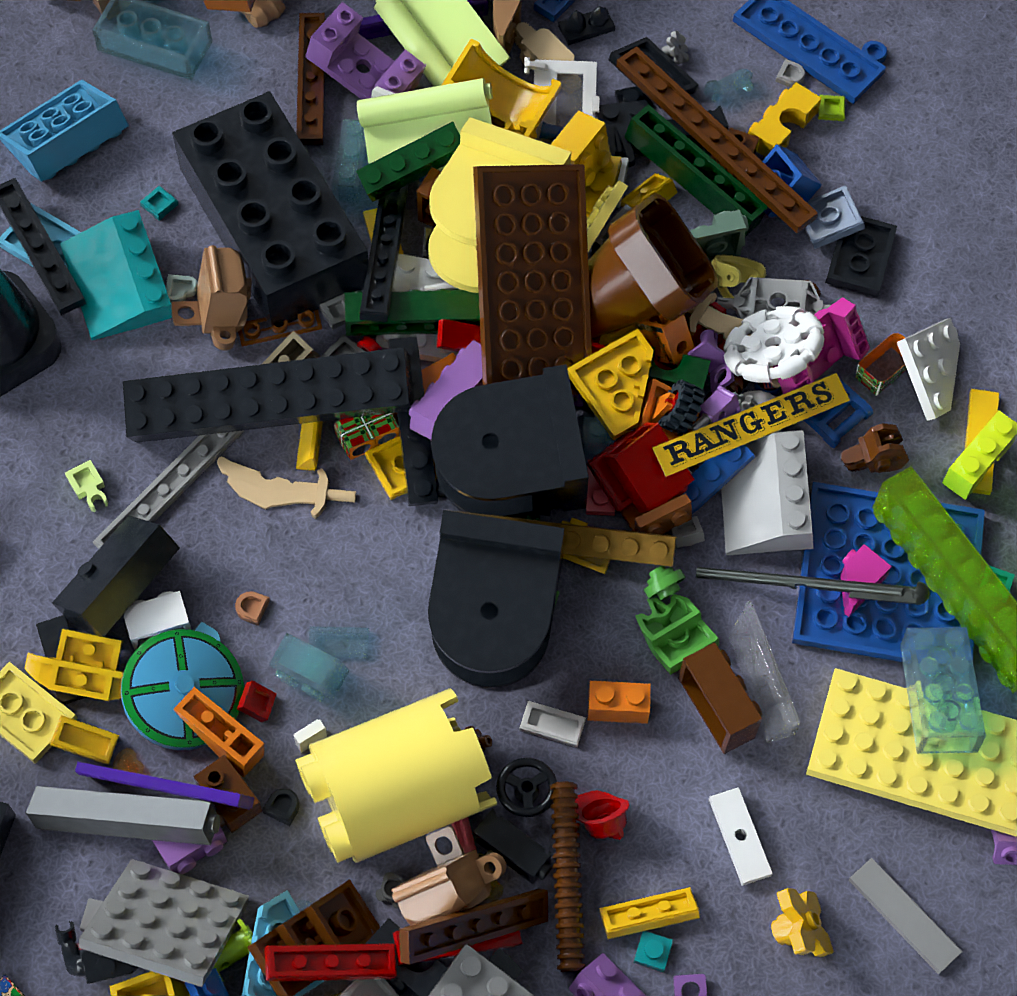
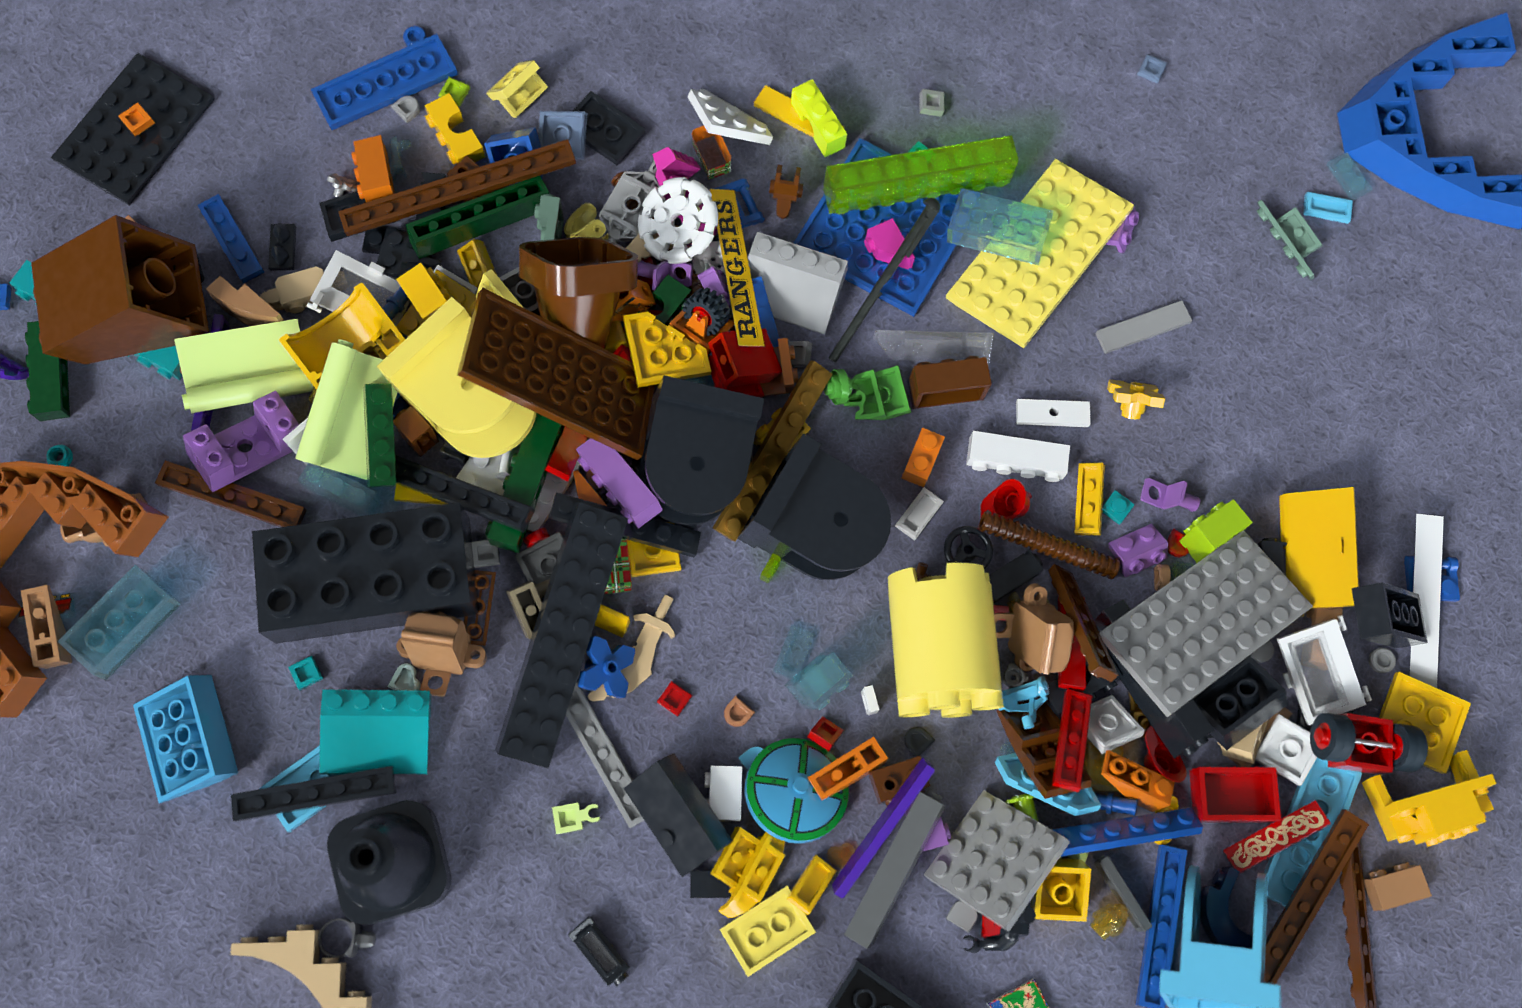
camera: 75 degrees left, 10 degrees up
none -> orange brick [351,135,395,203]
none -> light yellow bracket [486,60,548,118]
none -> blue plant [578,636,635,698]
none -> red tile [657,681,692,717]
none -> clear neon green tile [760,553,781,583]
none -> white brick [966,431,1070,482]
none -> medium azure helmet [999,676,1049,729]

